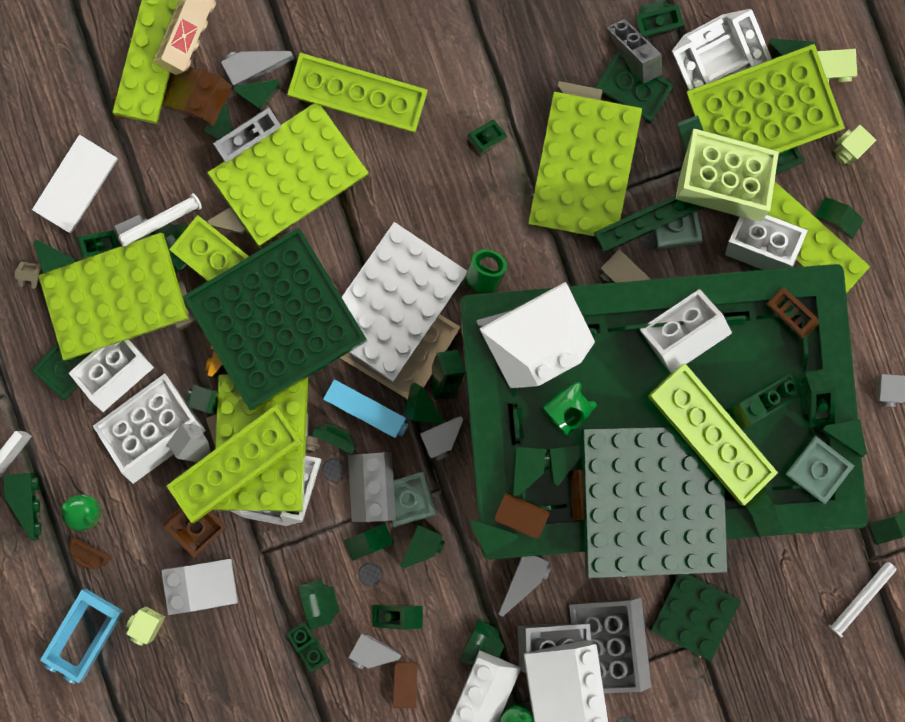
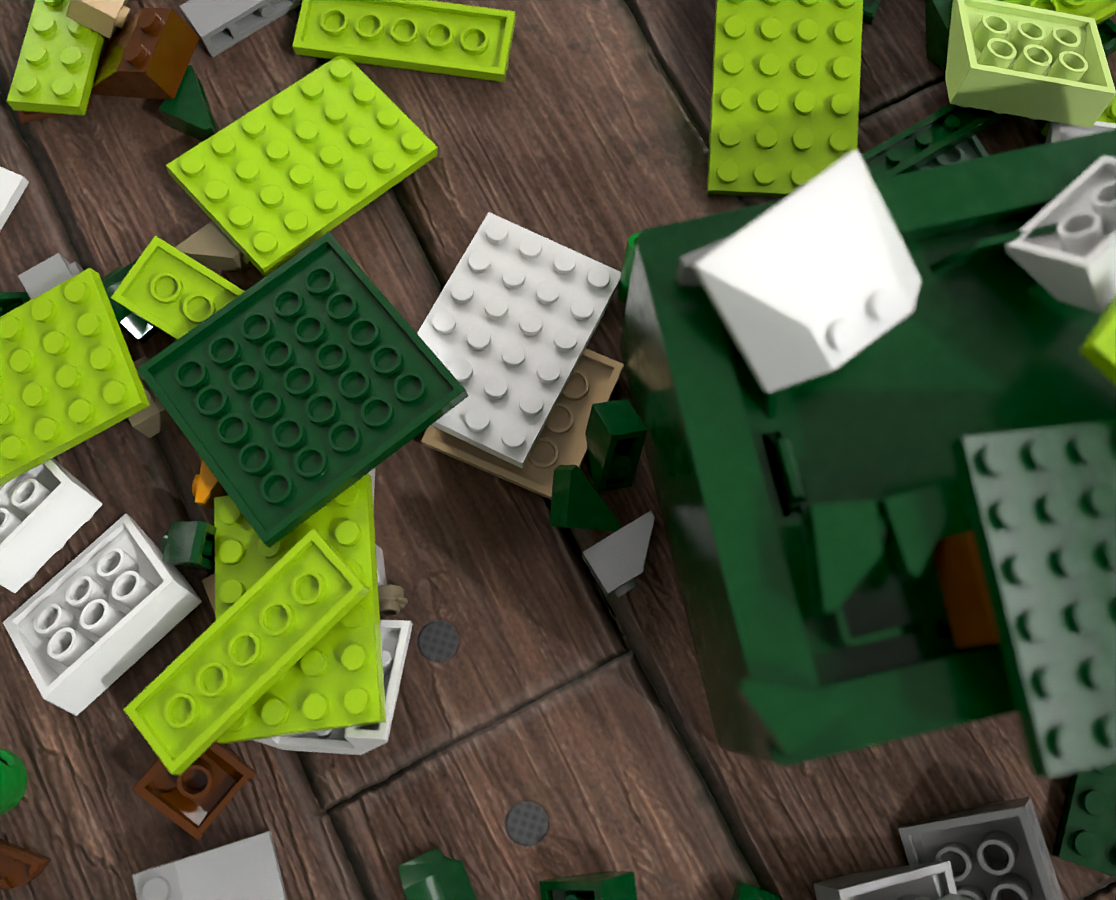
camera: 10 degrees left, 10 degrees down
white axle [118,193,202,246] -> none
light grey slope [167,424,211,462] -> none
light grey slope [213,108,281,163] -> none
dark green slope [234,79,280,112] -> none
dark green slope [312,423,357,455] -> none
medium azure piece [324,380,408,439] -> none
dark green slope [344,523,394,561] -> none
light grey slope [348,452,396,522] -> none
sand green plate [391,472,437,527] -> none
dark green slope [400,525,445,568] -> none
dark green slope [467,119,507,158] -> none
reddish brown slope [494,493,550,539] -> none
light grey slope [498,556,551,616] -> none
green piece [542,382,597,437] -> none

